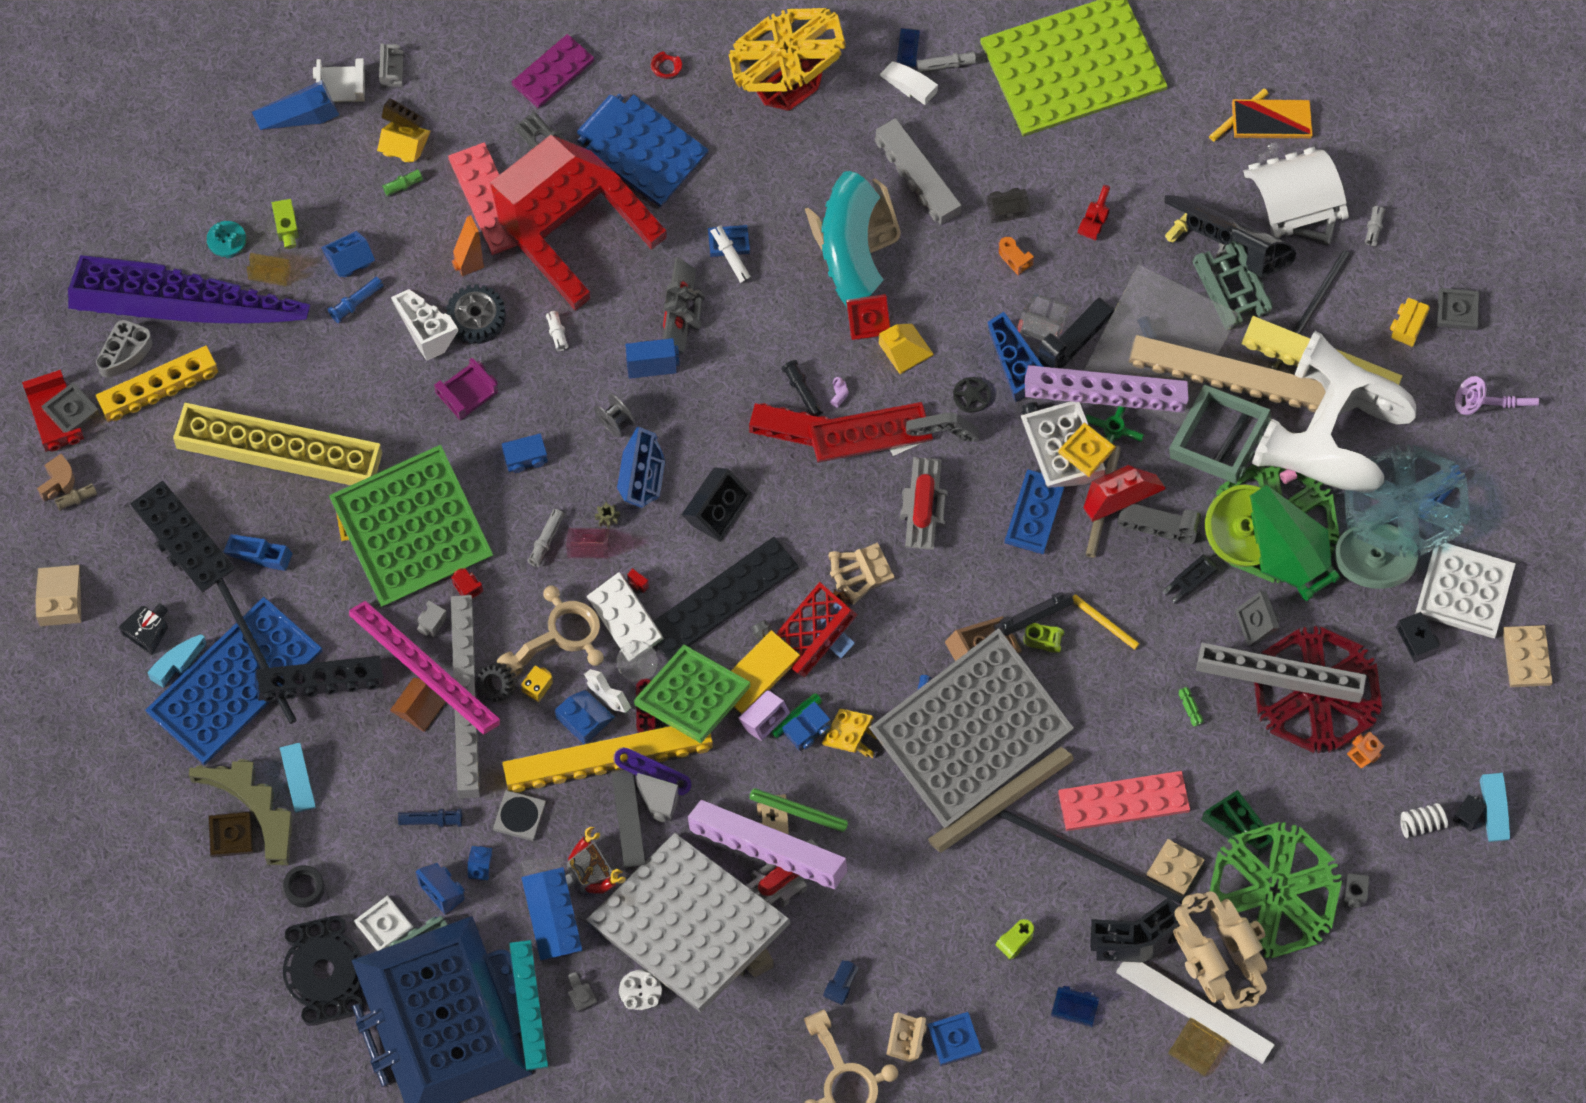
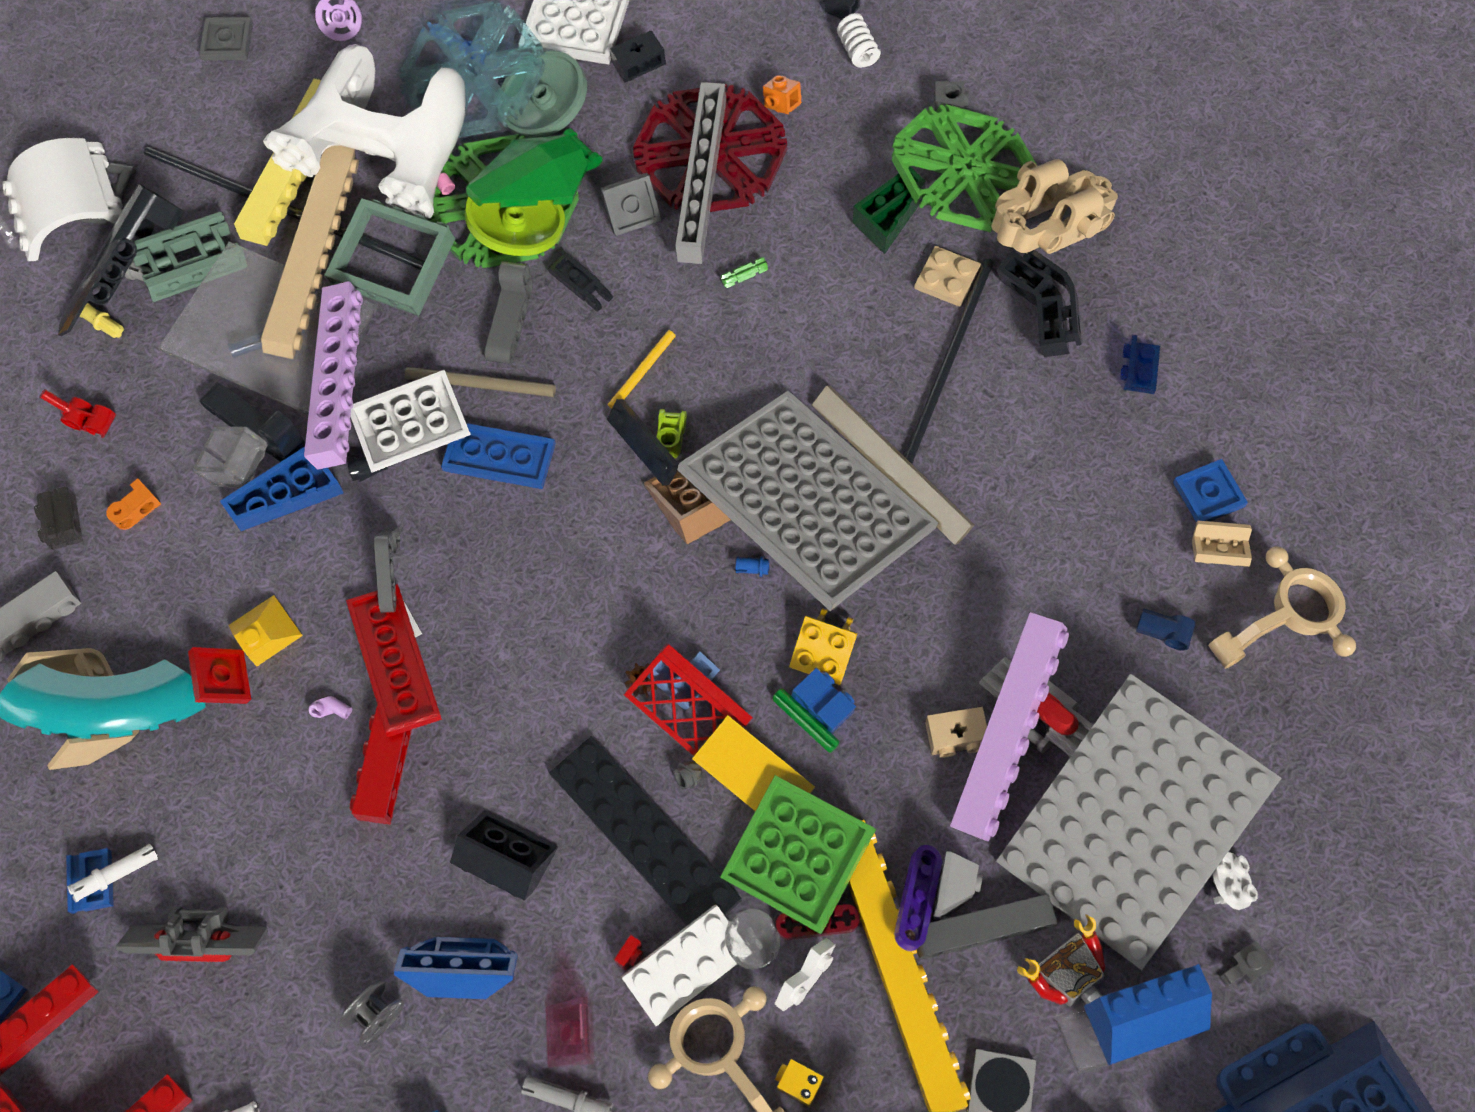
camera: 90 degrees left, 0 degrees up
teal plate [509,940,548,1071] -> none
blue slope [555,689,615,744] -> none
olive gear [595,502,620,529] -> none
blue brick [625,338,680,379] -> none
lavender brick [739,690,790,741] -> none
bright green axle [749,788,848,832] -> none
black pin [781,360,823,416] -> none
tan plate [828,543,894,605] -> none
light grey piece [900,457,948,550] -> none
pearl dark grey wheel [953,377,991,413] -> none
lime piece [995,919,1034,960] -> none
yellow tile [1058,422,1116,477] -> none
coral plate [1058,771,1190,831] -> none
red wedge [1083,465,1165,522] -> none
green bar [1086,406,1144,443] -> none
white tile [1116,962,1274,1064] -> none
clear yellow tile [1168,1018,1227,1077] -> none
light grey pin [1365,206,1385,246] -> none
yellow brick [1390,298,1430,347] -> none

